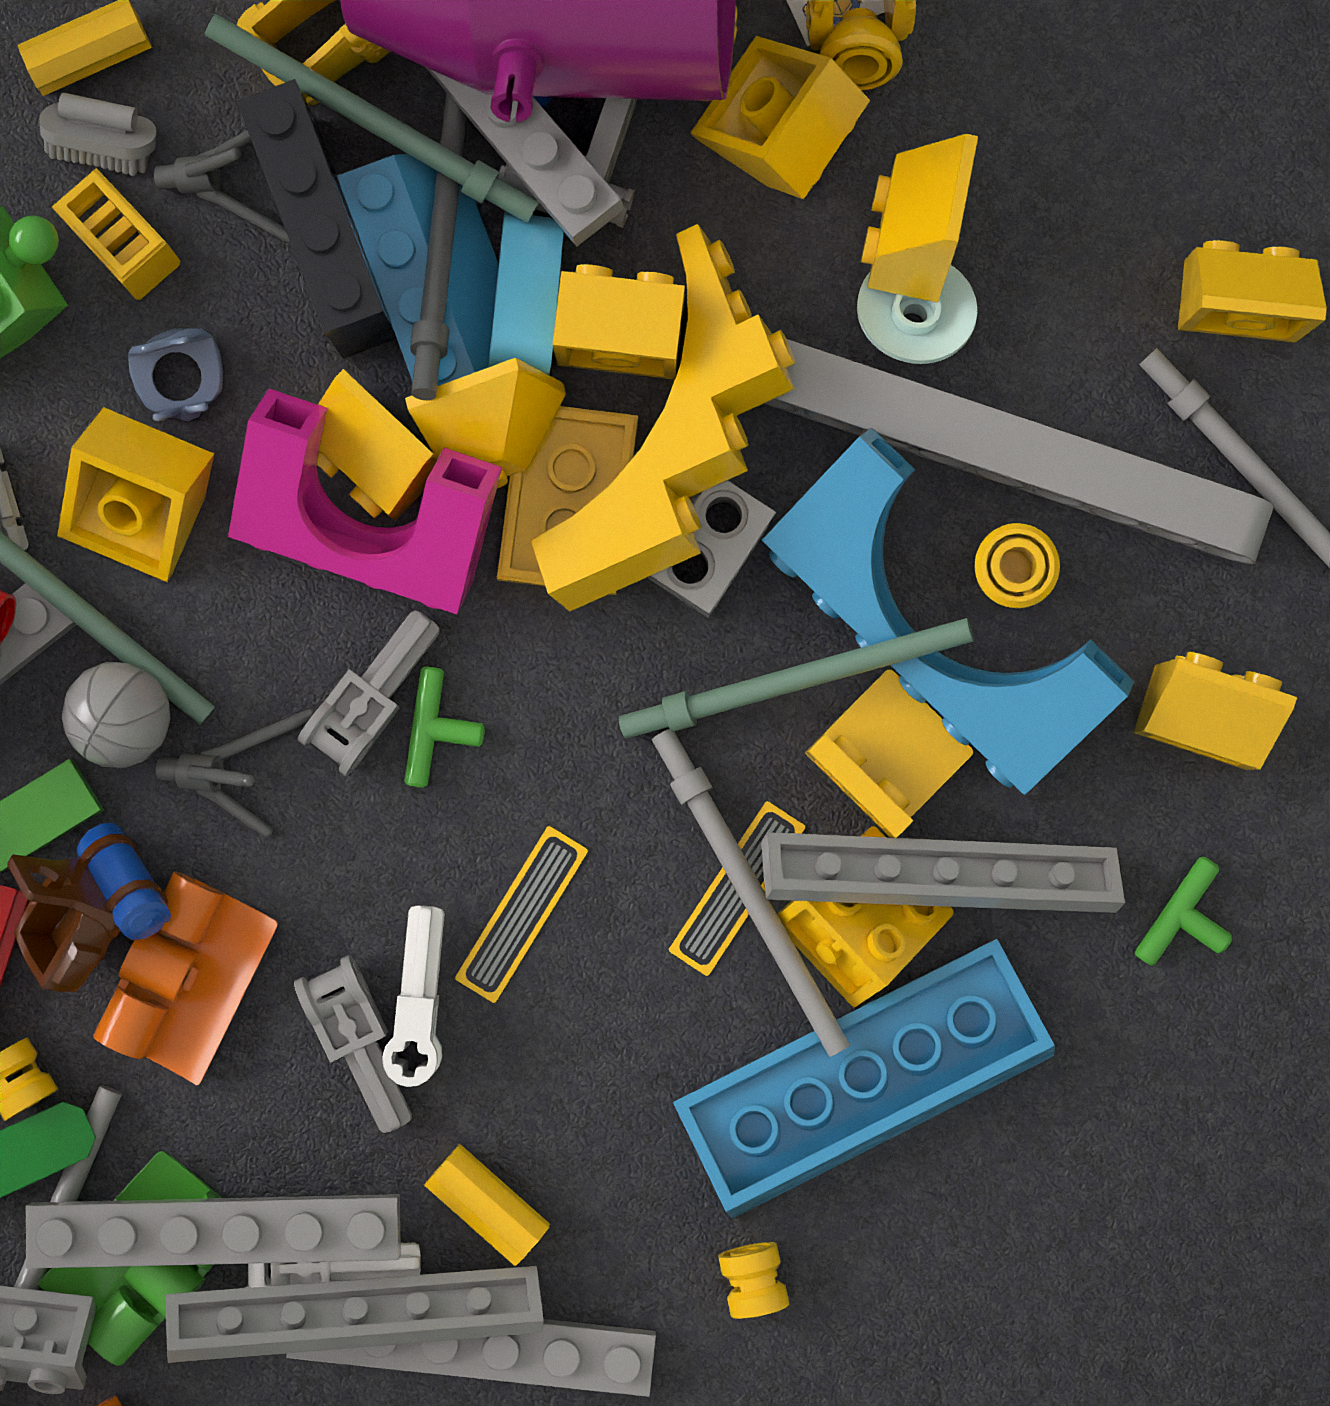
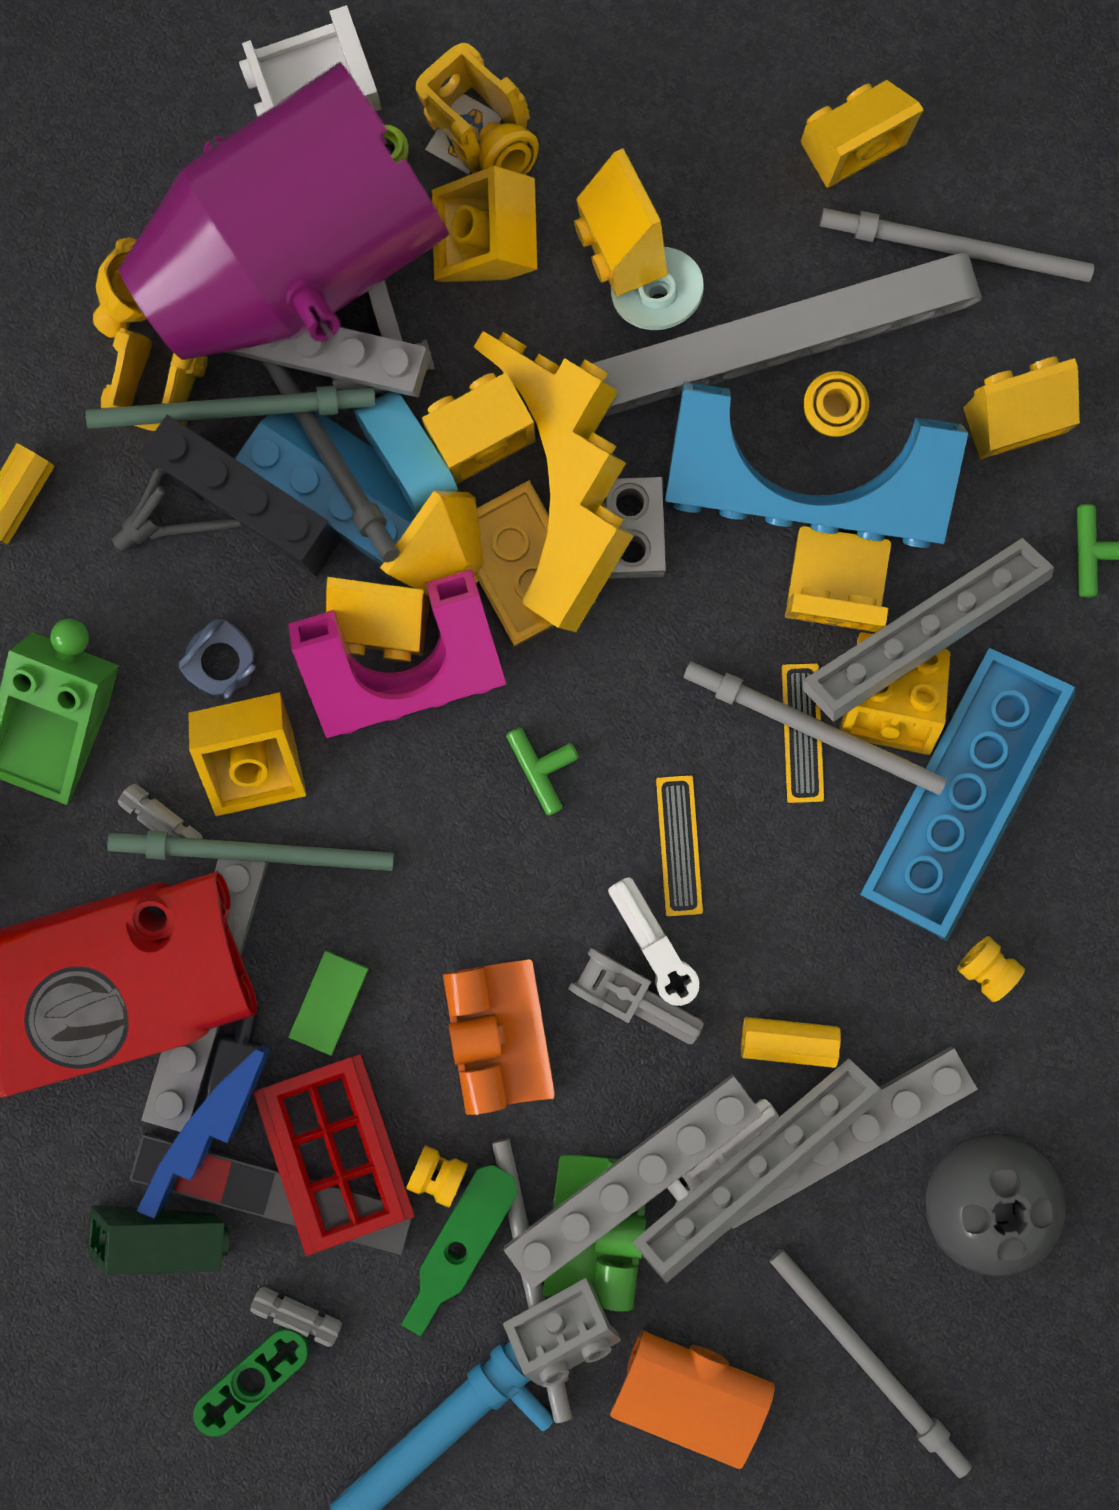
camera: 35 degrees left, 0 degrees up
reddish brown piece [7,823,171,992] -> none
light grey piece [39,92,157,176] -> none
yellow slope [52,168,180,300] -> none
light grey piece [62,662,170,768] -> none
dark grey plant [155,709,315,838] -> none
light grey connector [297,610,440,777] -> none
sand green bar [619,618,974,739] -> none

